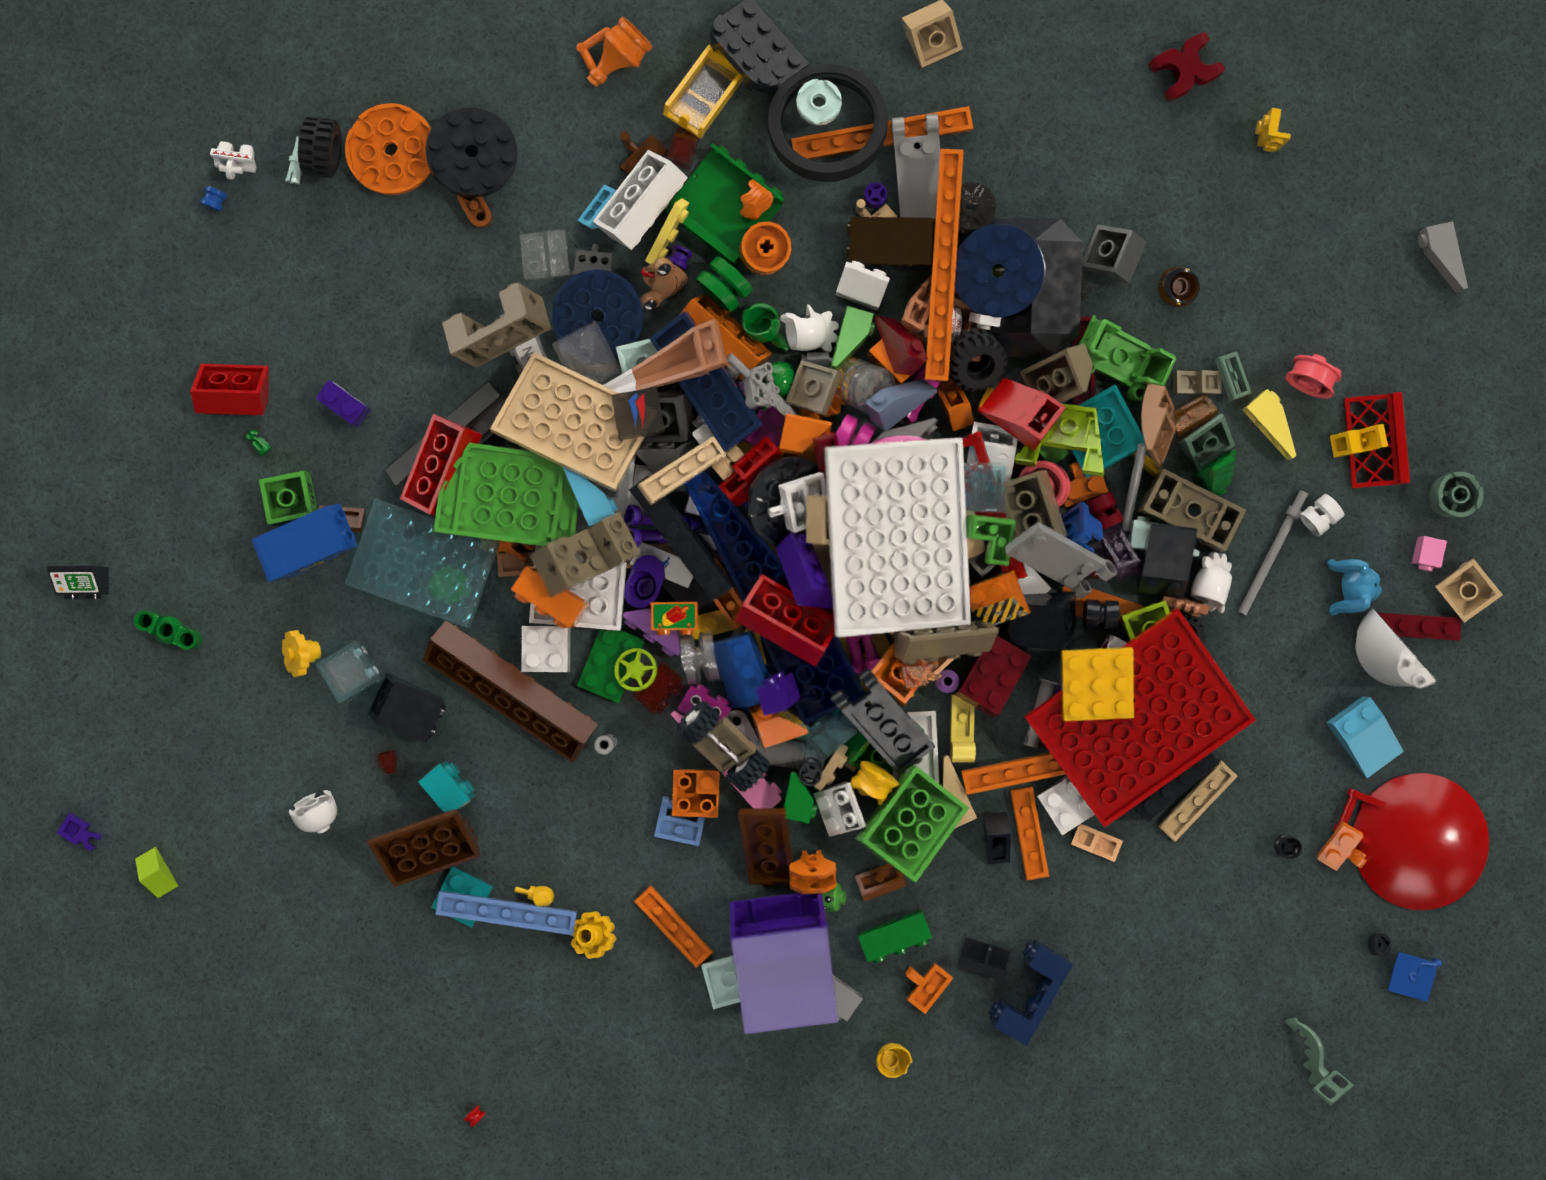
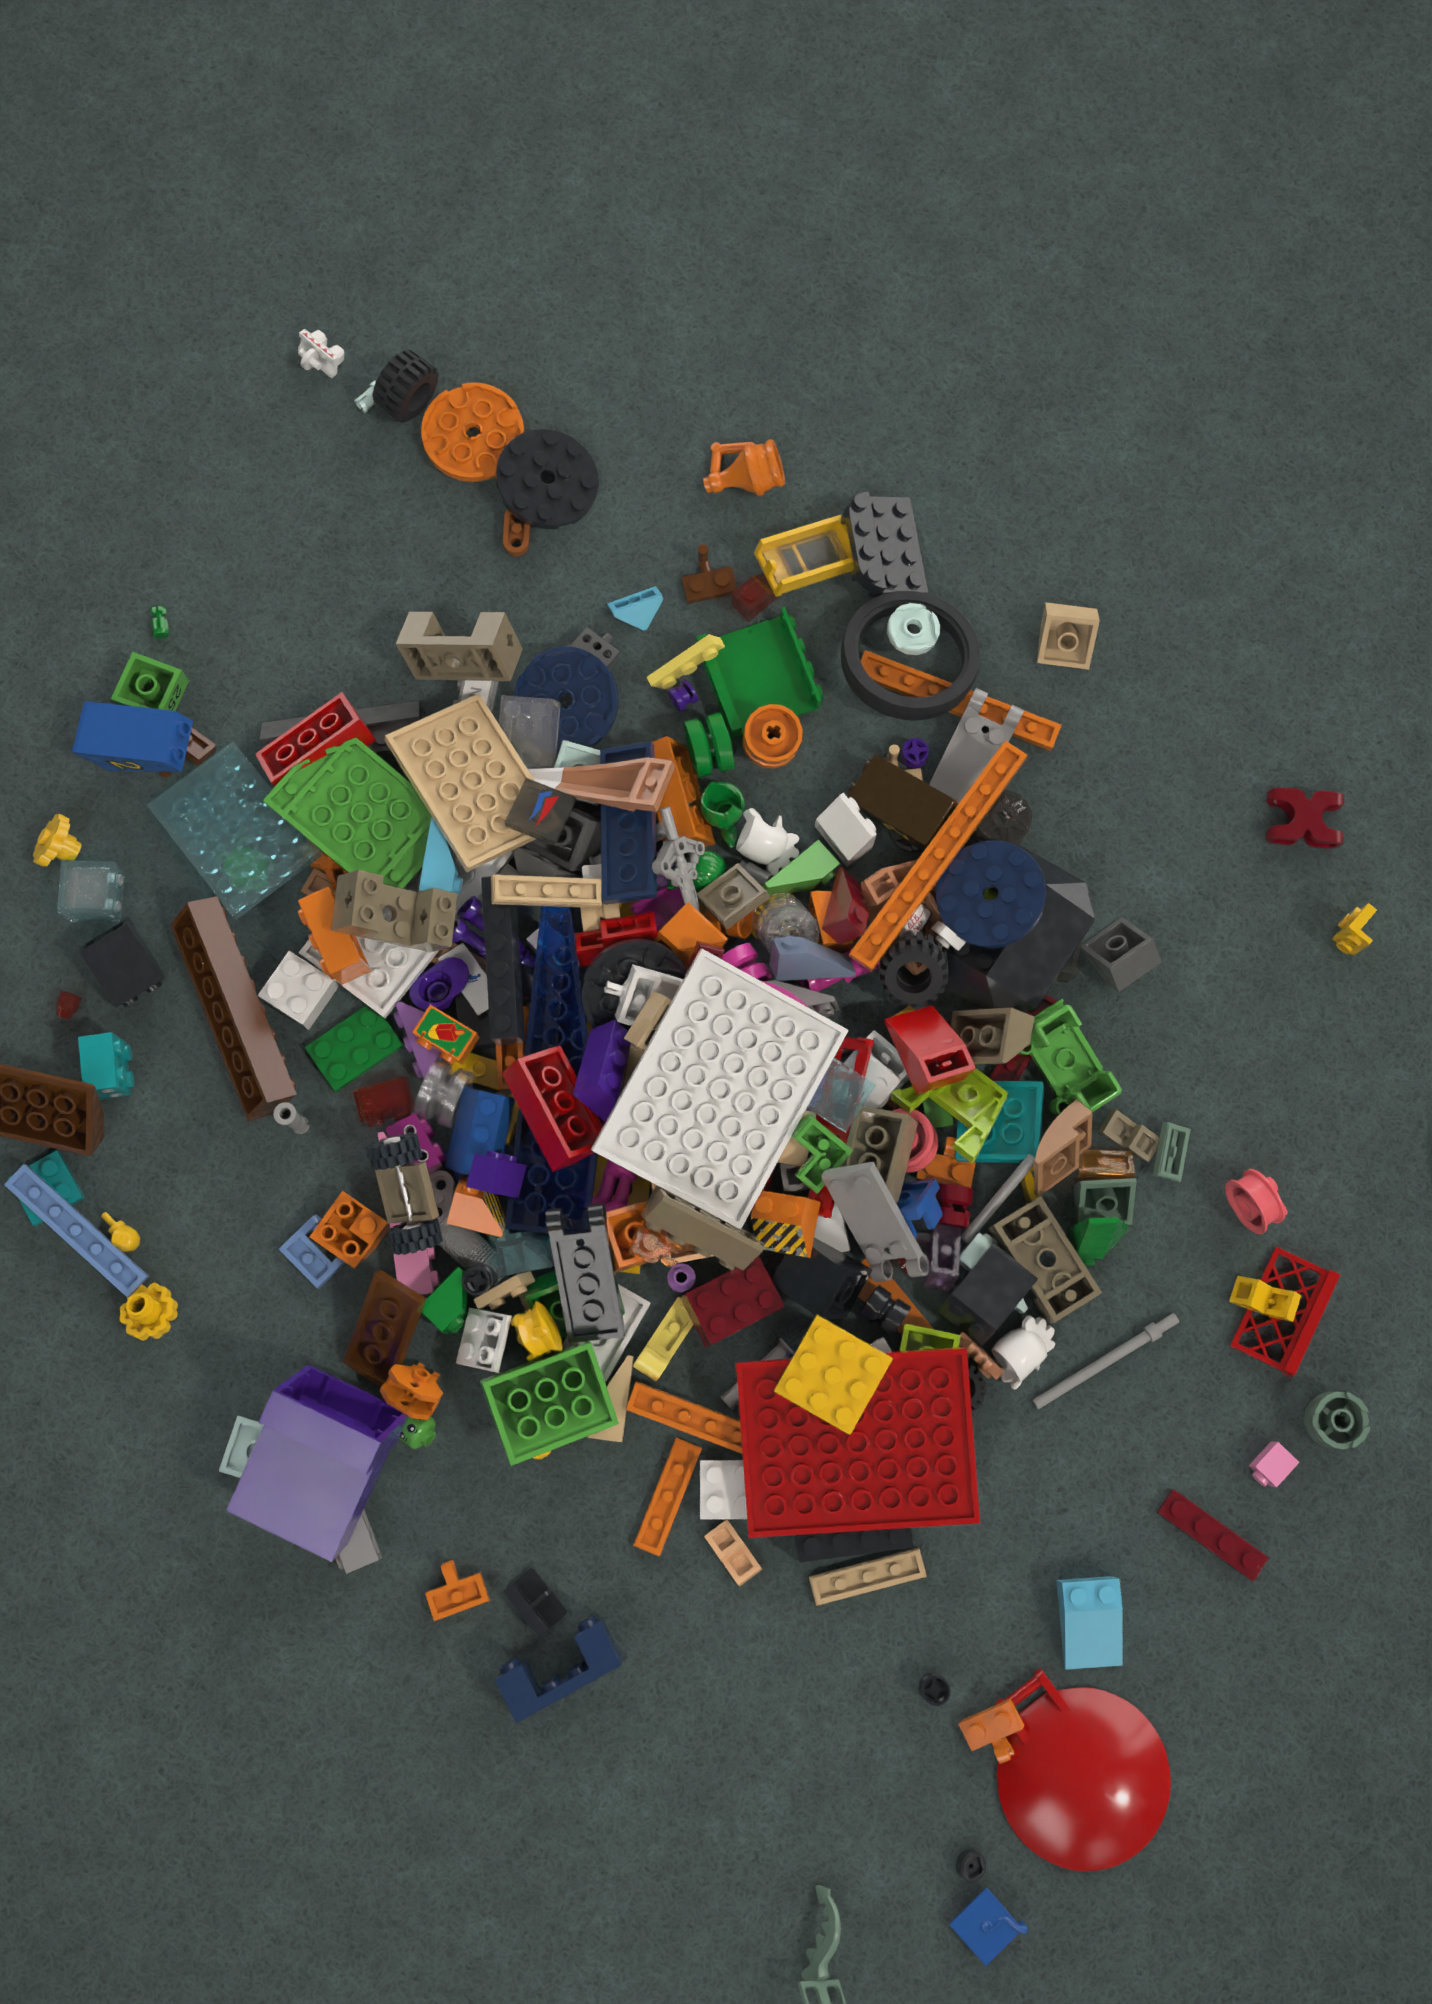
camera: 30 degrees right, 10 degrees down
red slope [190,364,269,416] -> none
blue wheel [199,186,228,212] -> none
dark purple brick [316,380,371,428] -> none
clear bracket [520,230,570,282] -> none
white brick [593,150,688,250] -> none
lime wheel [615,648,657,691] -> none
orange tile [634,885,713,968] -> none
medium nougat head [640,258,689,311] -> none
orange hair [740,179,774,221] -> none
dark orange slope [855,864,907,901] -> none
green brick [857,909,932,964] -> none
yellow hair [875,1043,912,1078] -> none
orange slope [937,378,974,431] -> none
black slope [984,812,1011,864] -> none
reddish brown piece [1158,267,1200,307] -> none
light yellow slope [1242,389,1296,460] -> none
white wheel [1300,494,1344,537] -> none
dark azure hair [1327,559,1382,615] -> none
white cone [1355,608,1436,688] -> none
tan slope [1435,558,1503,623] -> none

